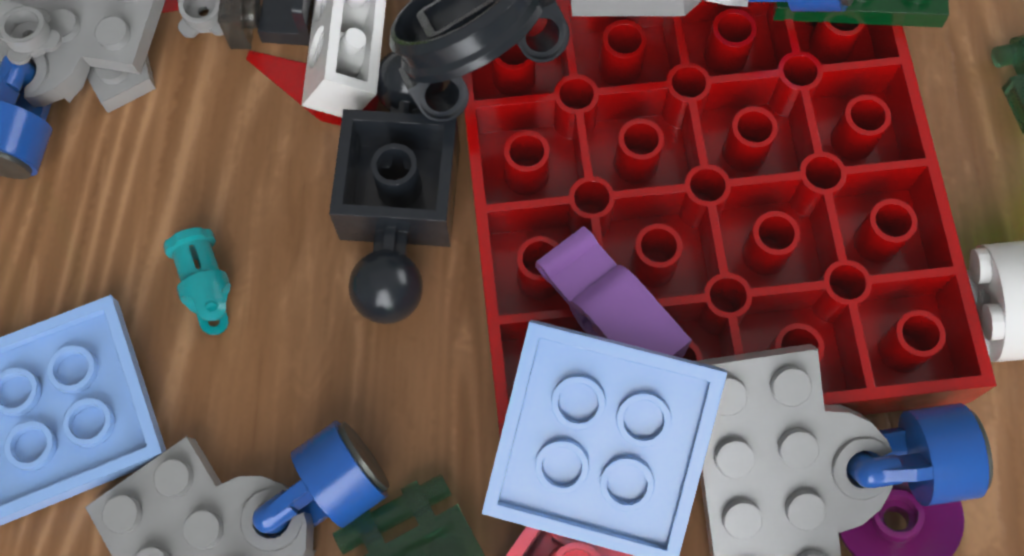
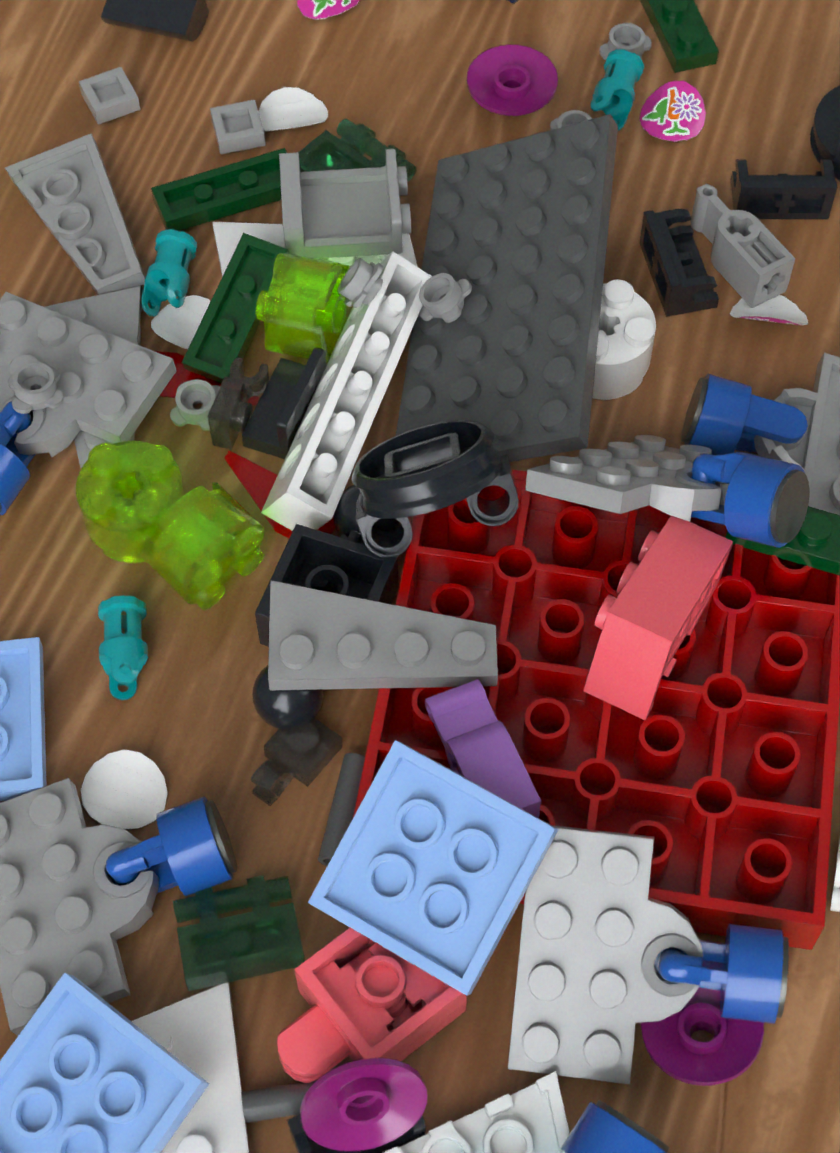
camera: 15 degrees right, 10 degrees down
none -> clear neon green brick [75,441,189,563]
none -> white sticker [81,750,168,829]
none -> clear neon green brick [141,482,265,611]
none -> clear smoke plate [251,718,342,806]
none -> light grey wing [268,580,498,691]
none -> dark grey piece [318,753,365,866]
none -> coral wedge [583,516,733,720]

